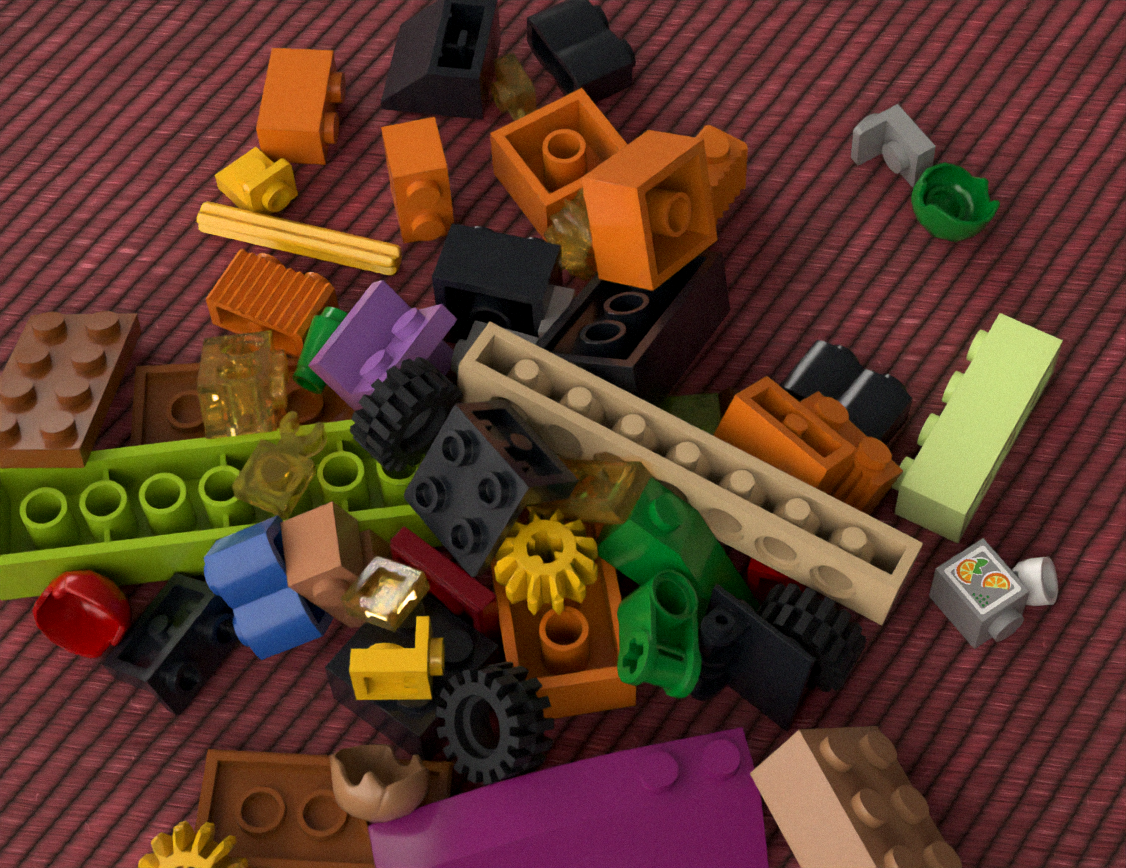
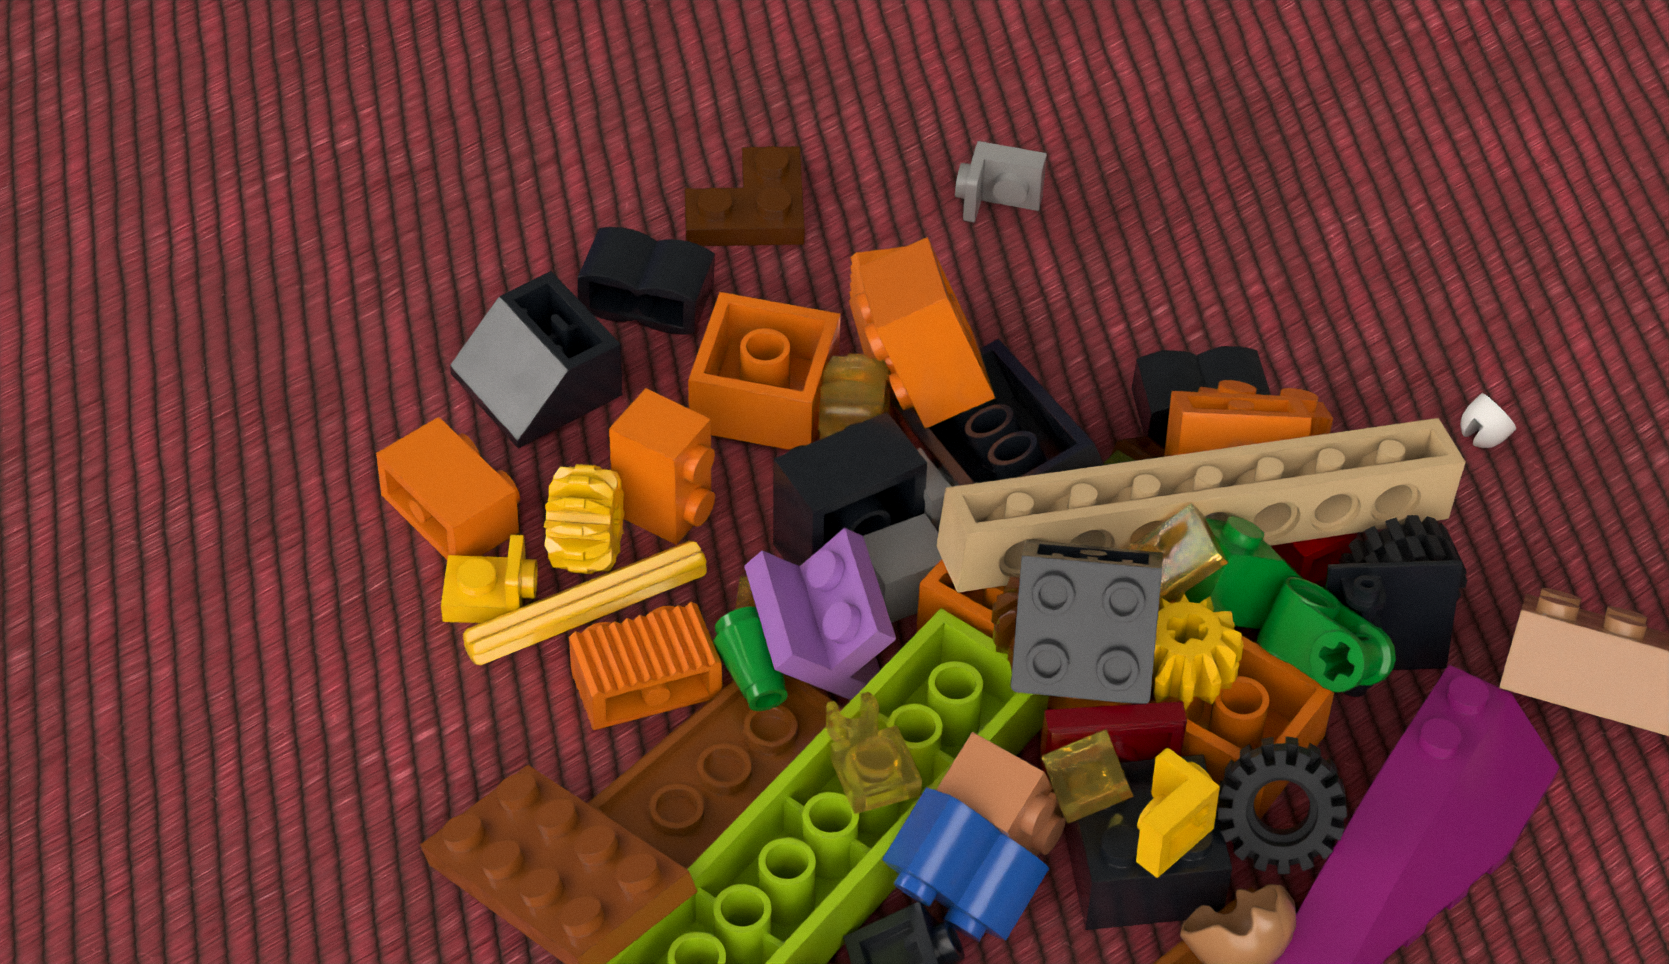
camera: 50 degrees left, 10 degrees down
clear yellow brick [197,330,289,439] -> none
black tyre [350,357,463,472] -> none
clear yellow plate [491,52,537,121] -> none
yellowish green brick [892,313,1063,543] -> none
green hair [911,162,1000,243] -> none
light grey brick [929,538,1030,649] -> none
none -> yellow gear [543,464,625,574]
none -> reddish brown plate [685,146,805,246]

